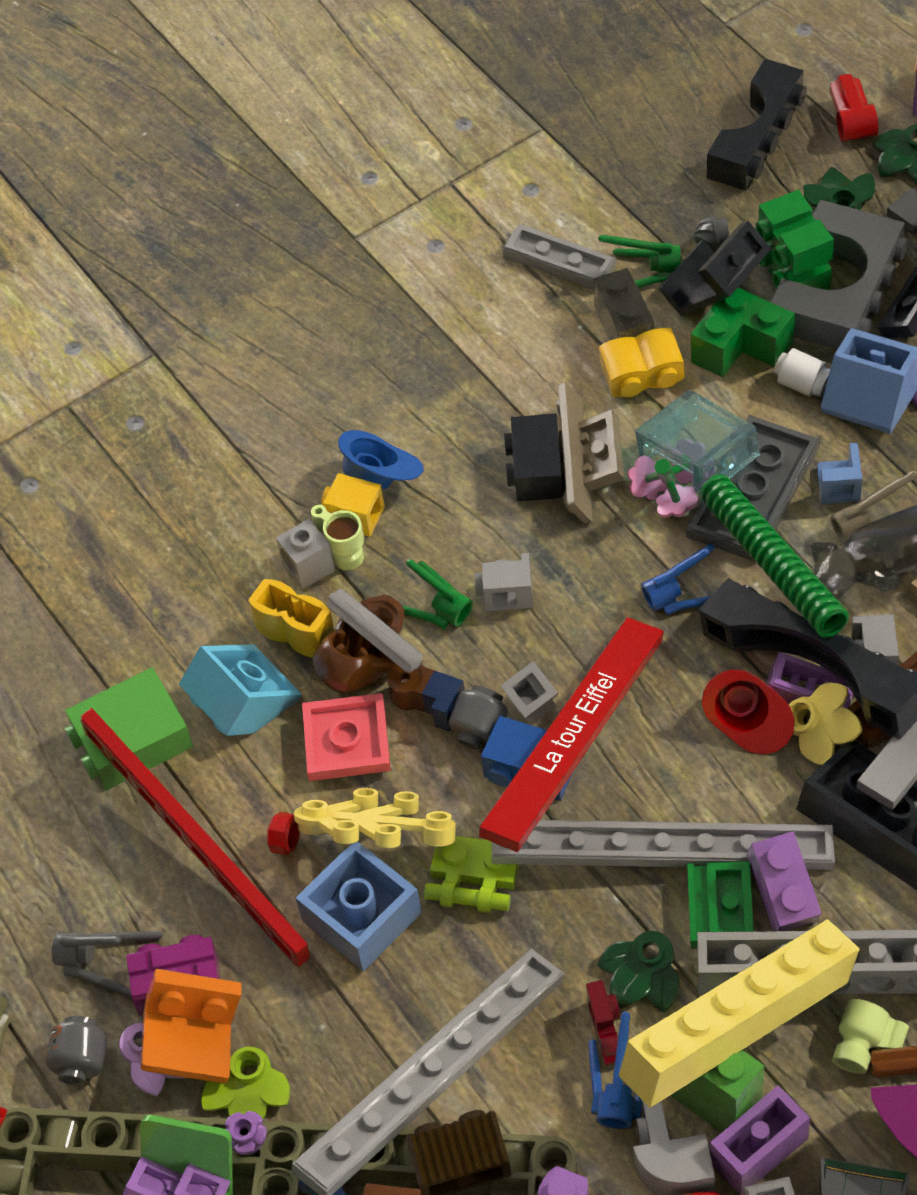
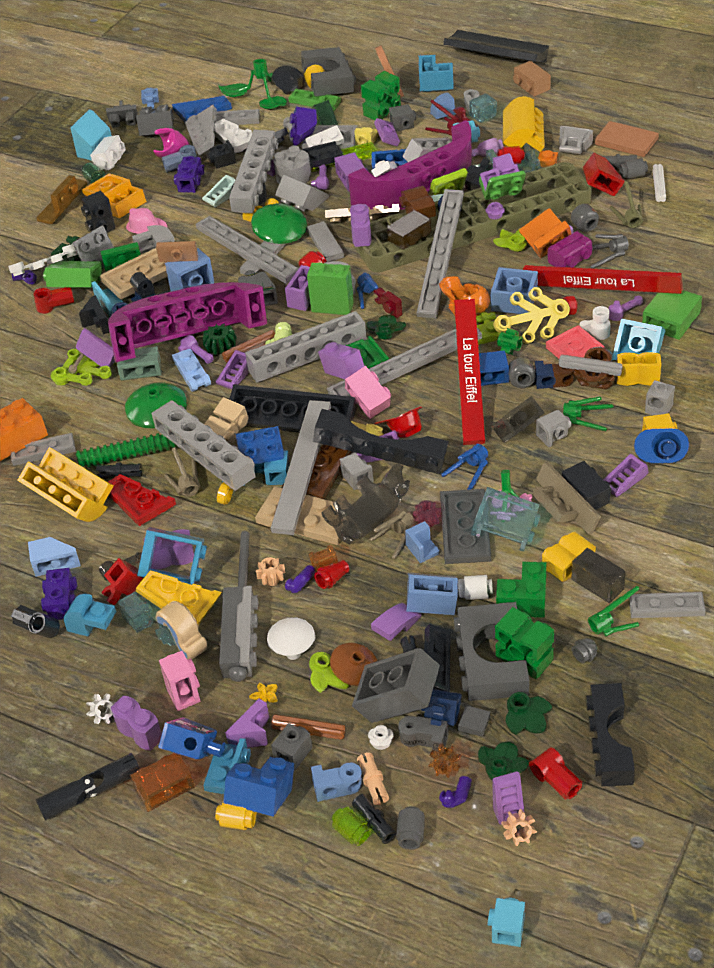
camera: 150 degrees right, 10 degrees down
yellowish green piece [311,505,364,570] -> none
light grey brick [501,661,558,725] -> none
light yellow brick [619,919,860,1108] -> none
black panel [658,221,772,316] -> none
green piece [700,474,849,638] -> none
none -> bright pink brick [345,366,391,419]
none -> clear pink gear [413,500,441,528]
none -> orange head [439,276,491,316]
none -> clear smoke brick [491,396,544,443]
none -> green gear [497,328,523,355]
none -> white piece [580,306,611,340]
none -> medium lavender slope [603,453,648,497]
none -> medium lavender piece [609,296,643,321]

